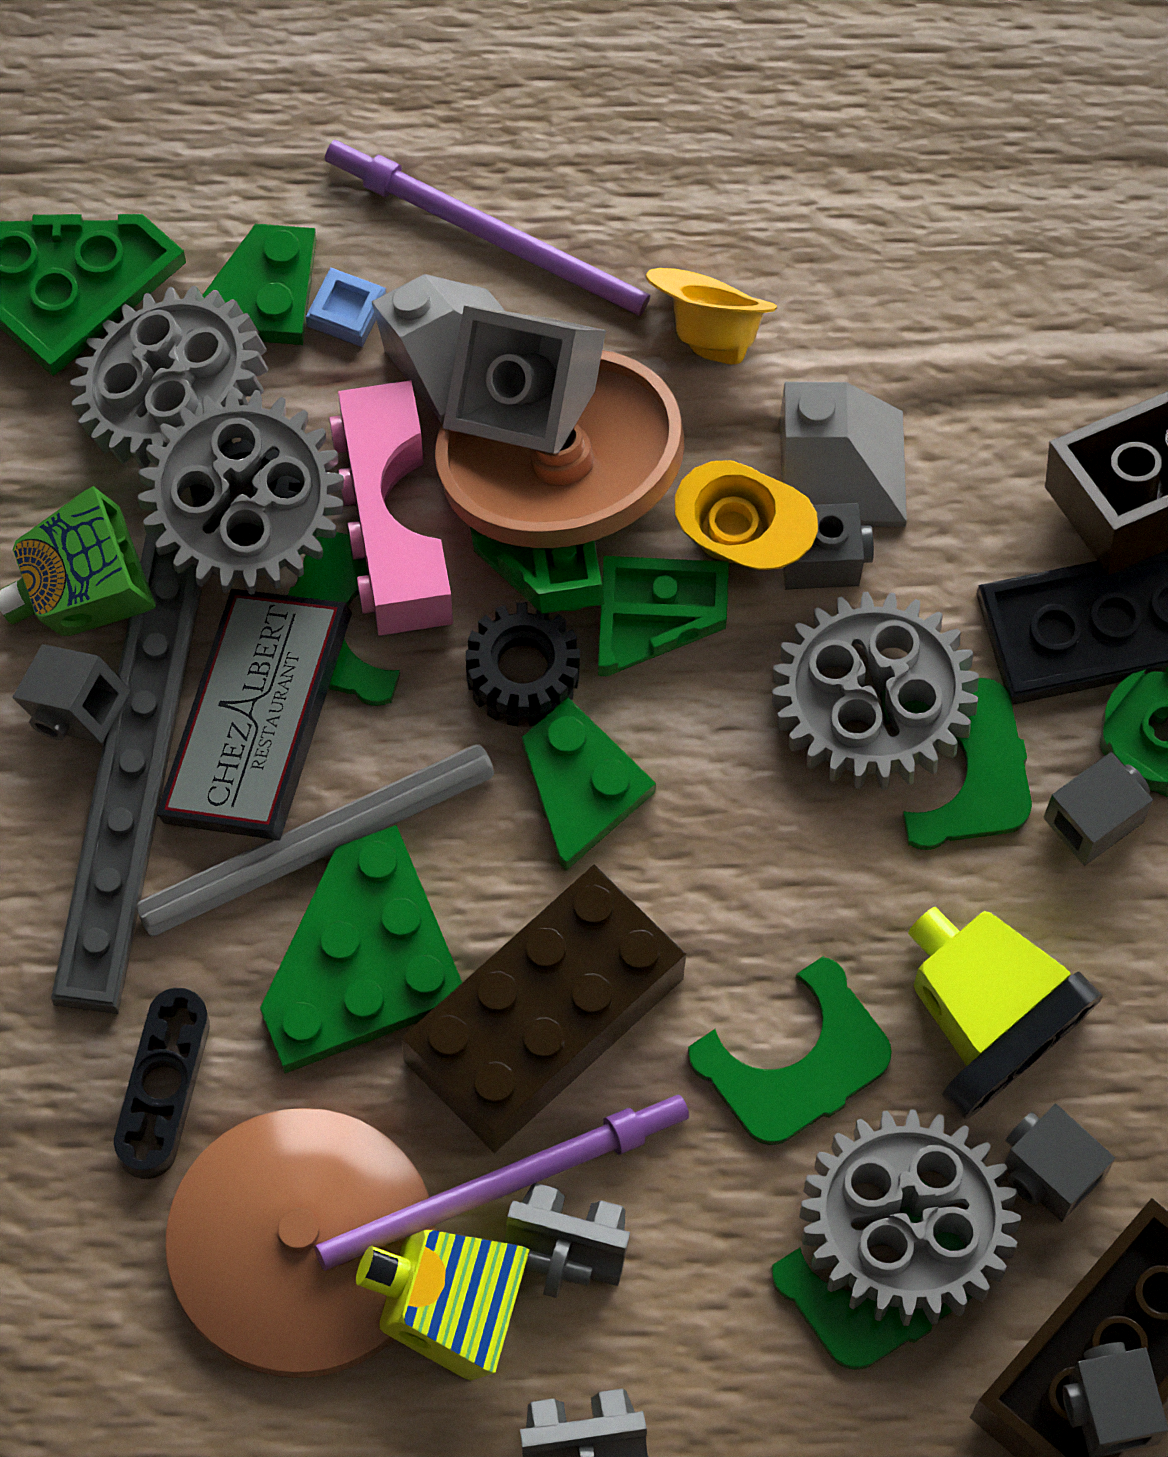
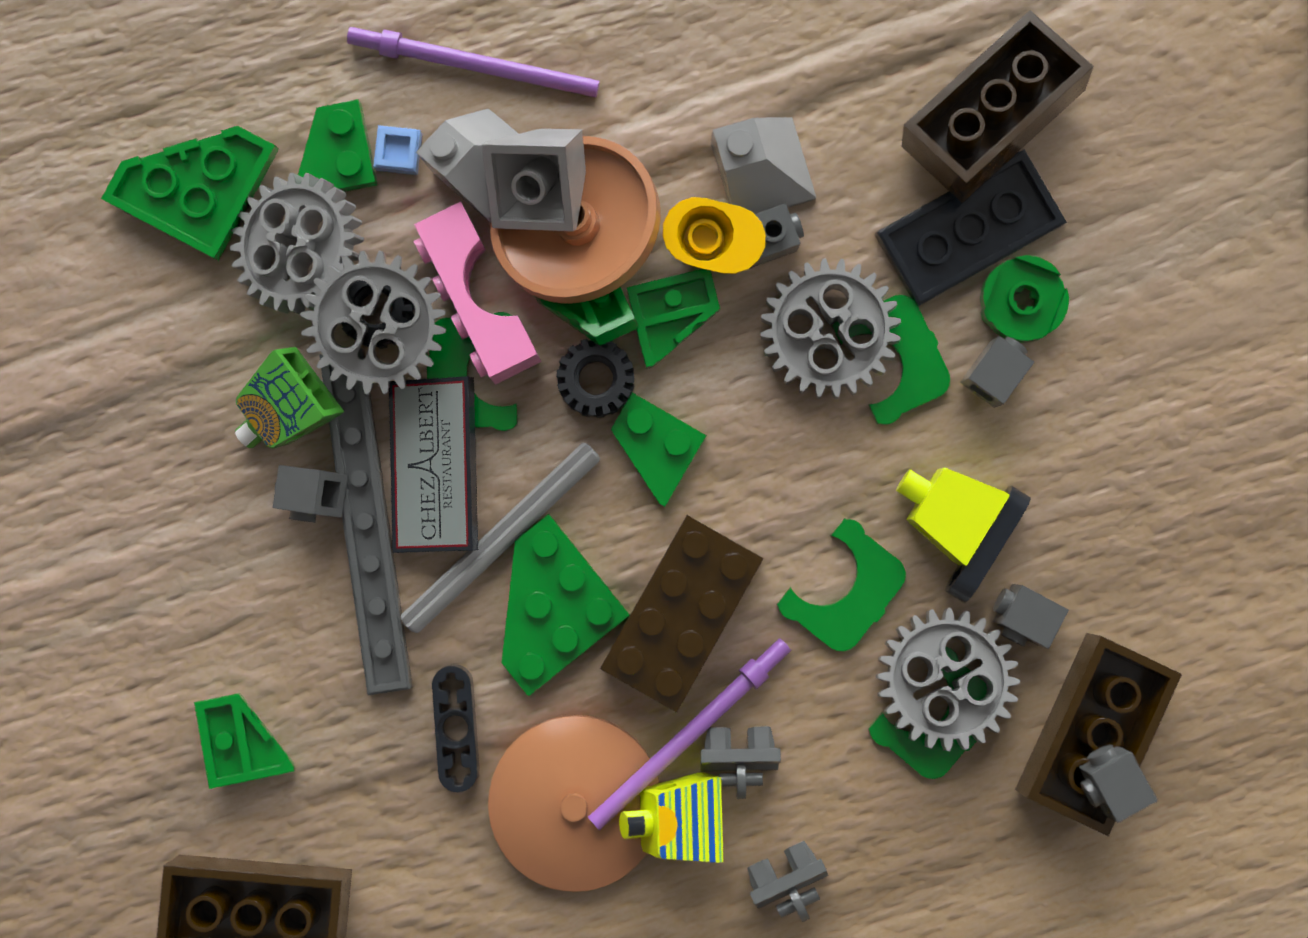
camera: 15 degrees left, 20 degrees up
yellow piece [645,268,777,365] -> none

